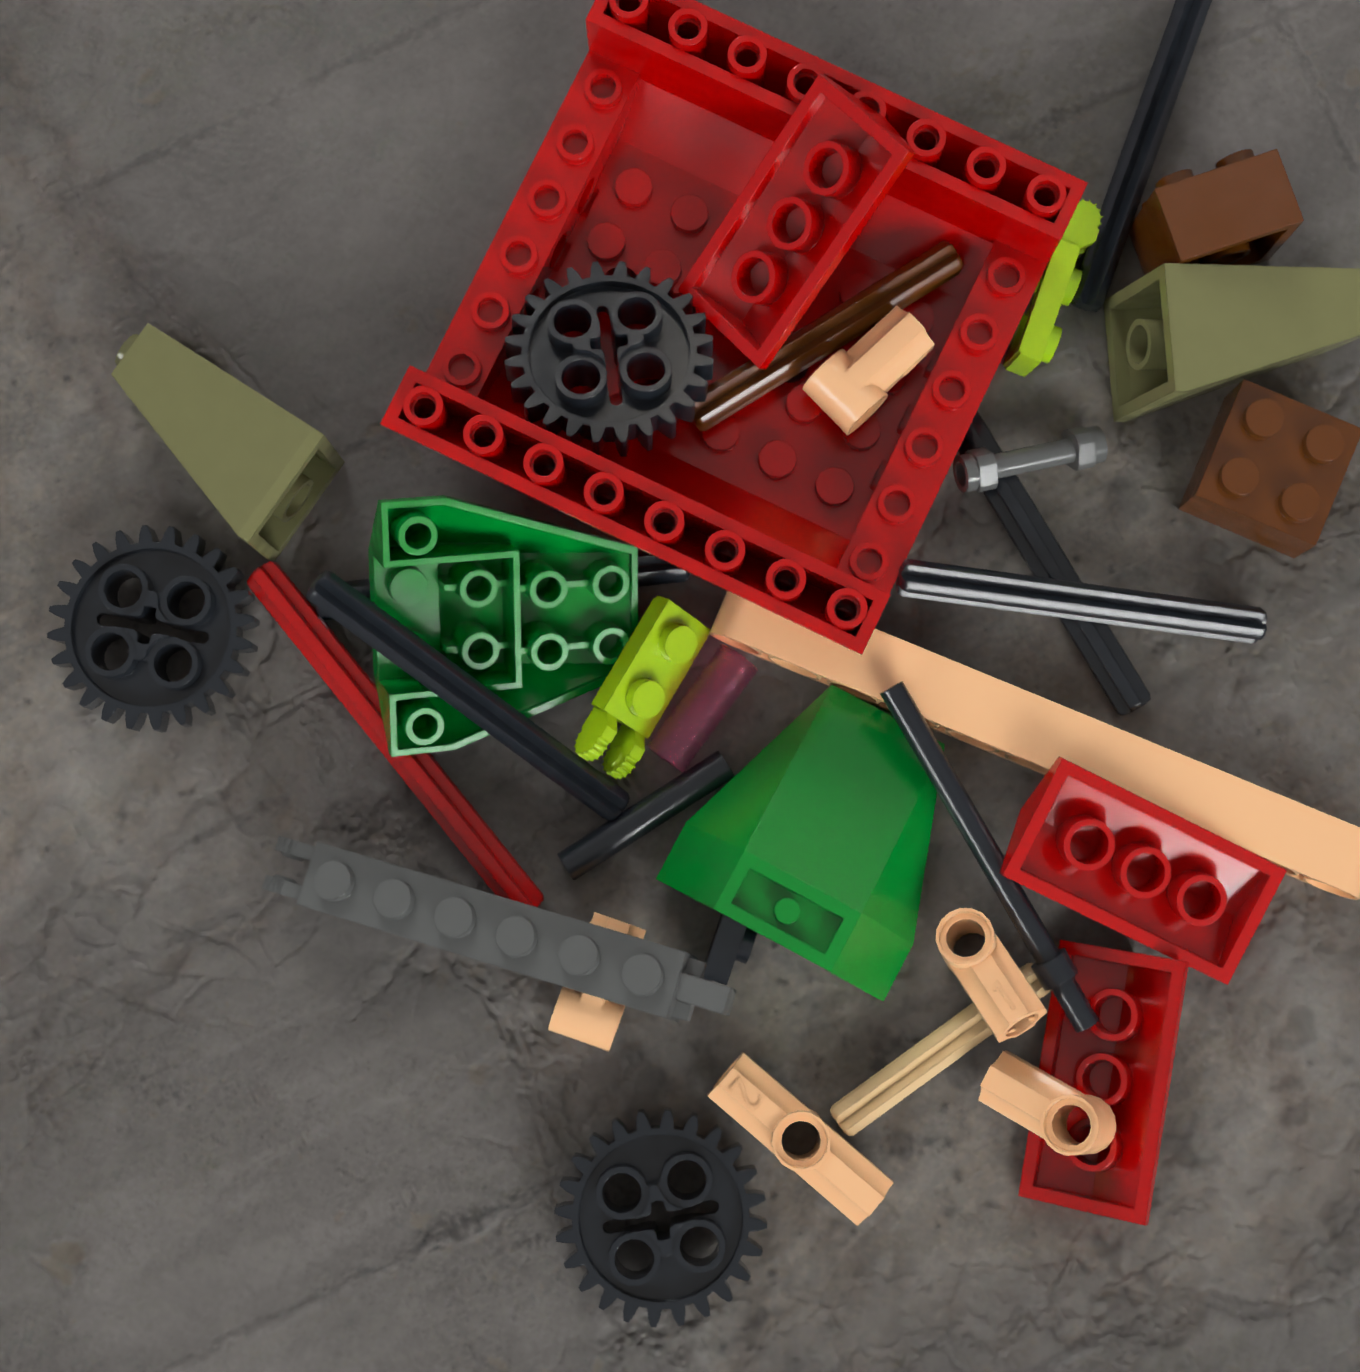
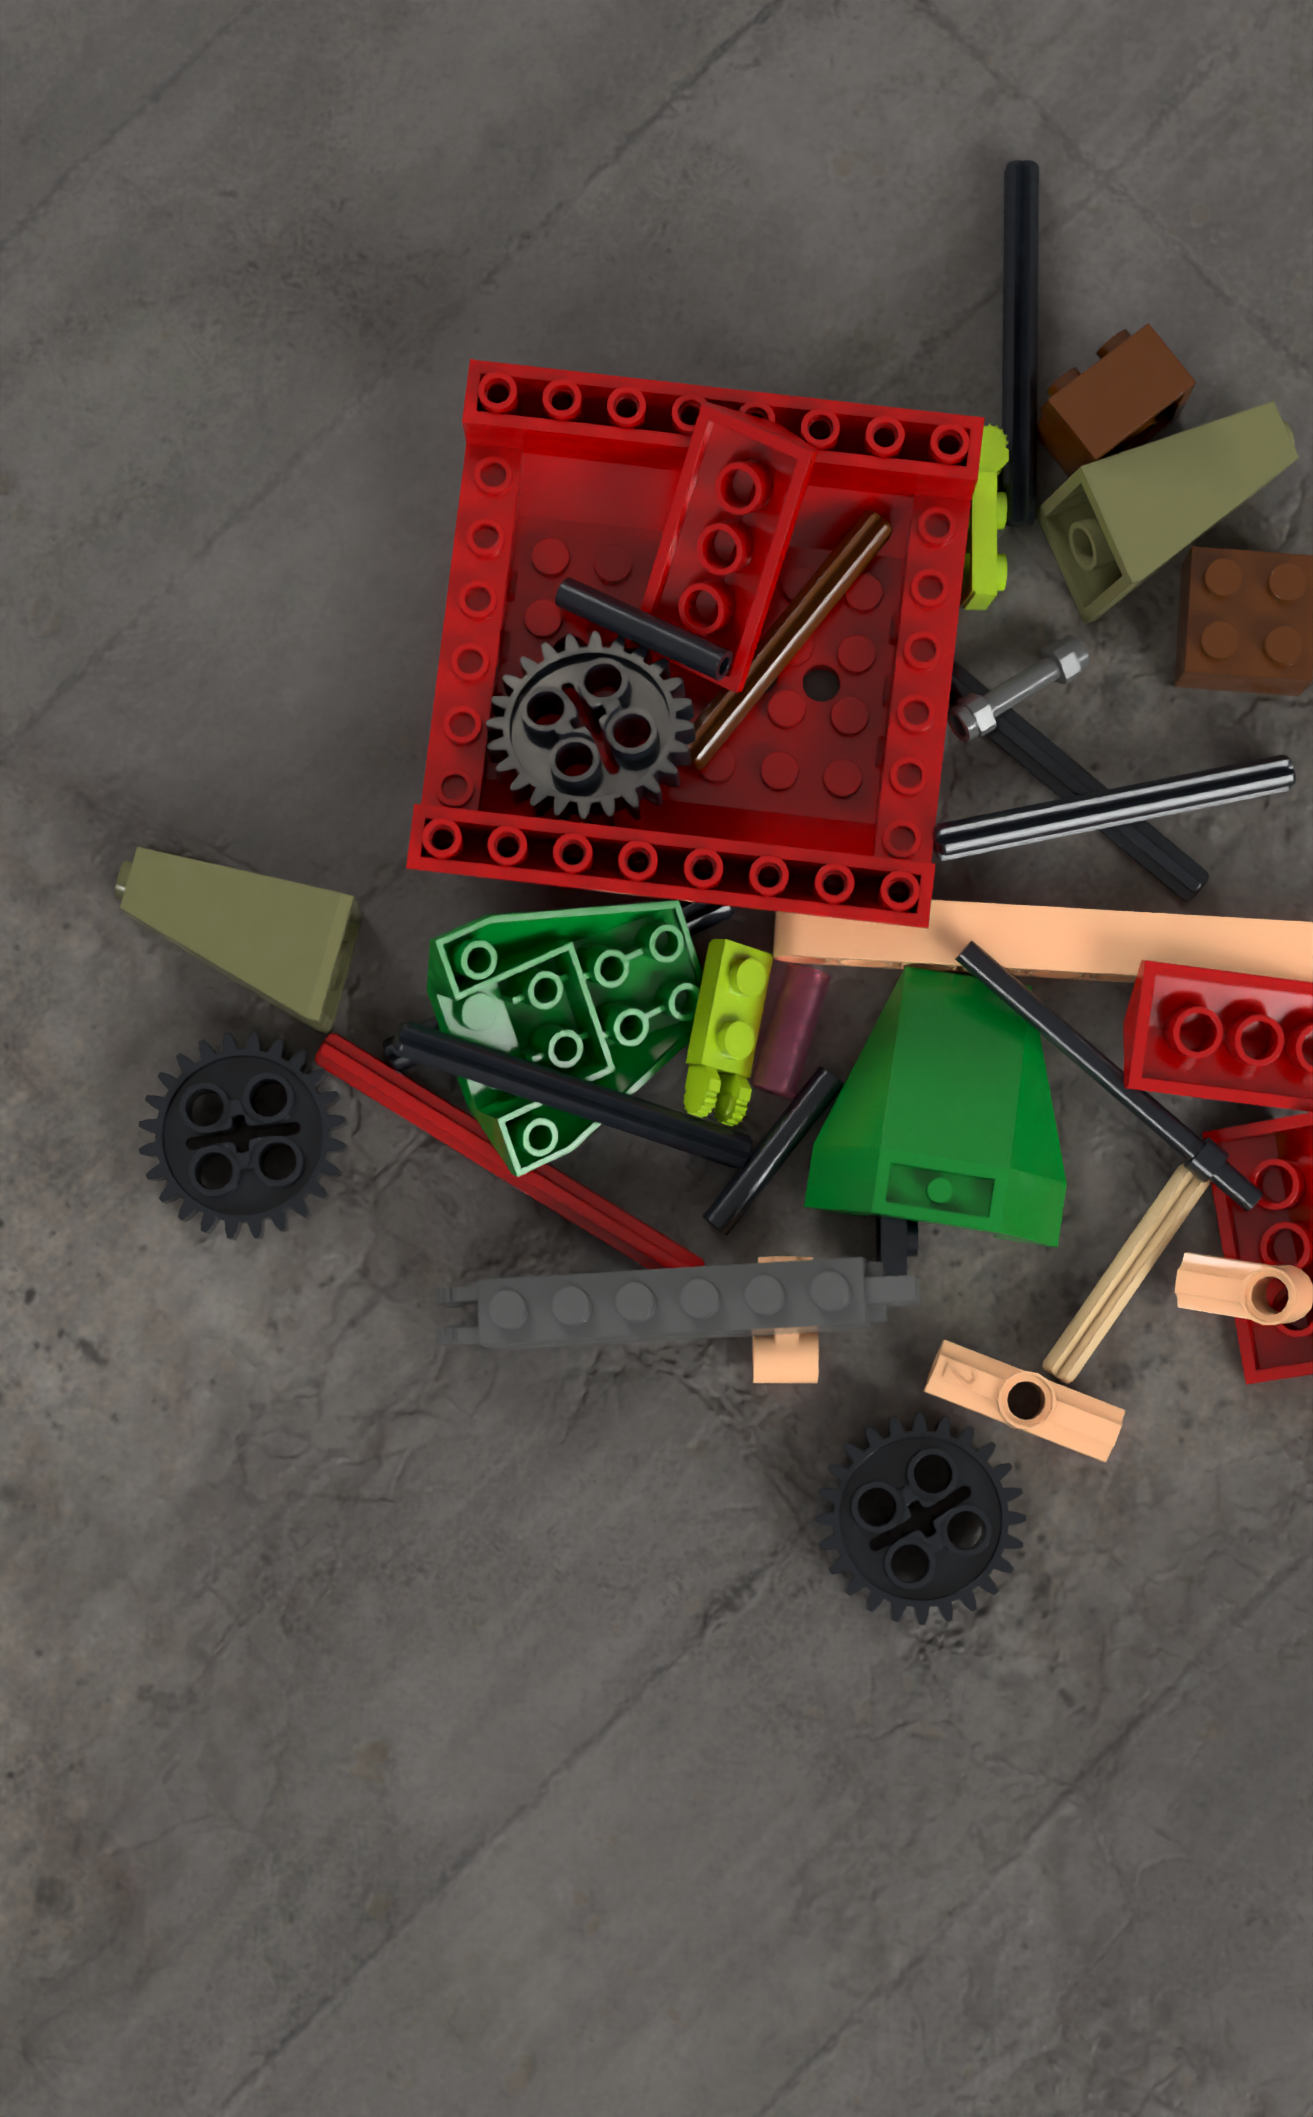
camera: 20 degrees left, 0 degrees up
light nougat piece [802,305,935,435] -> none
light nougat piece [936,908,1047,1043] -> none
none -> black piece [555,577,733,681]

